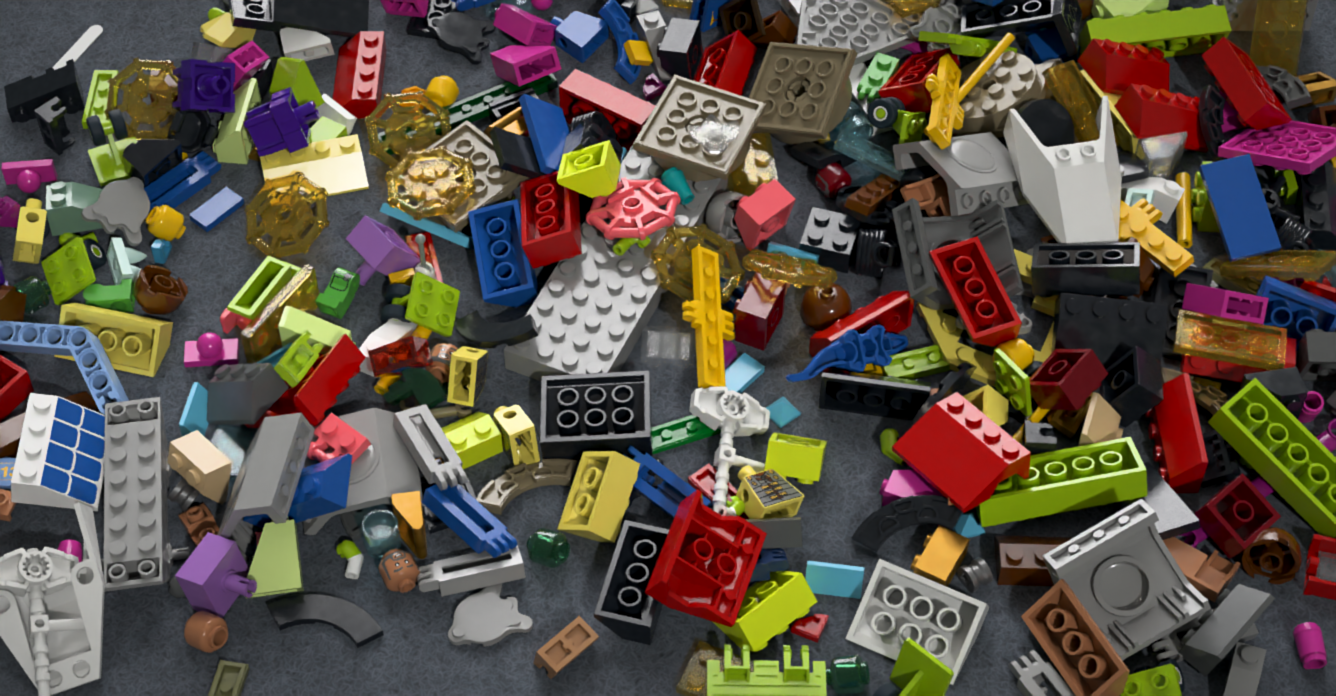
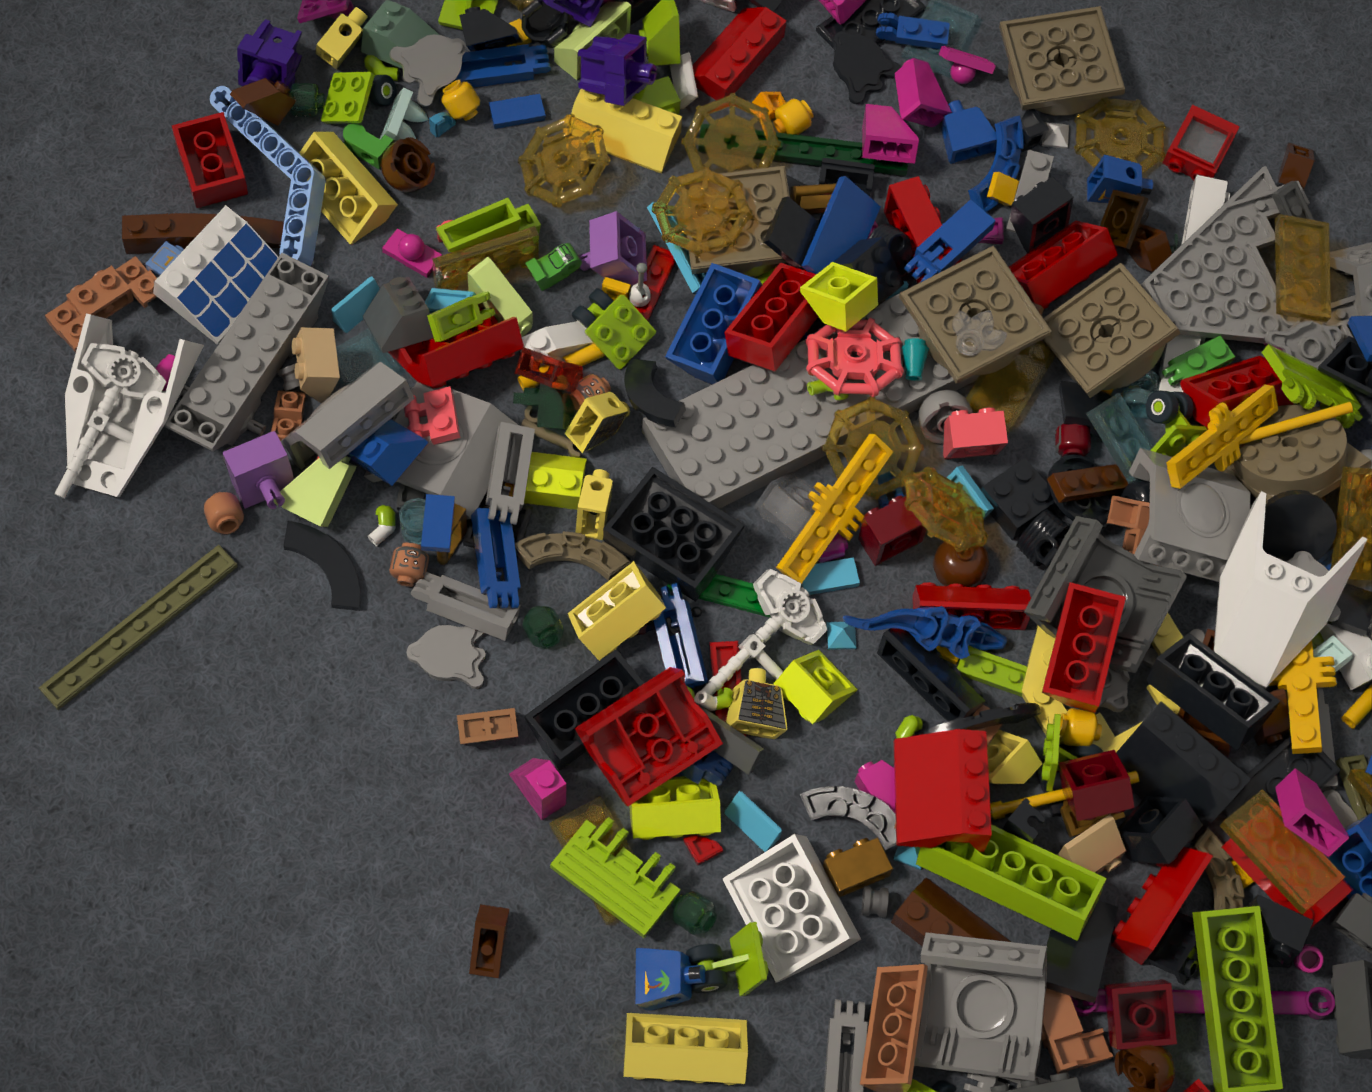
camera: 30 degrees right, 15 degrees up
none -> blue tile [421,494,455,552]
none -> dark pink slope [509,758,567,820]
none -> blue hinge [904,199,996,282]

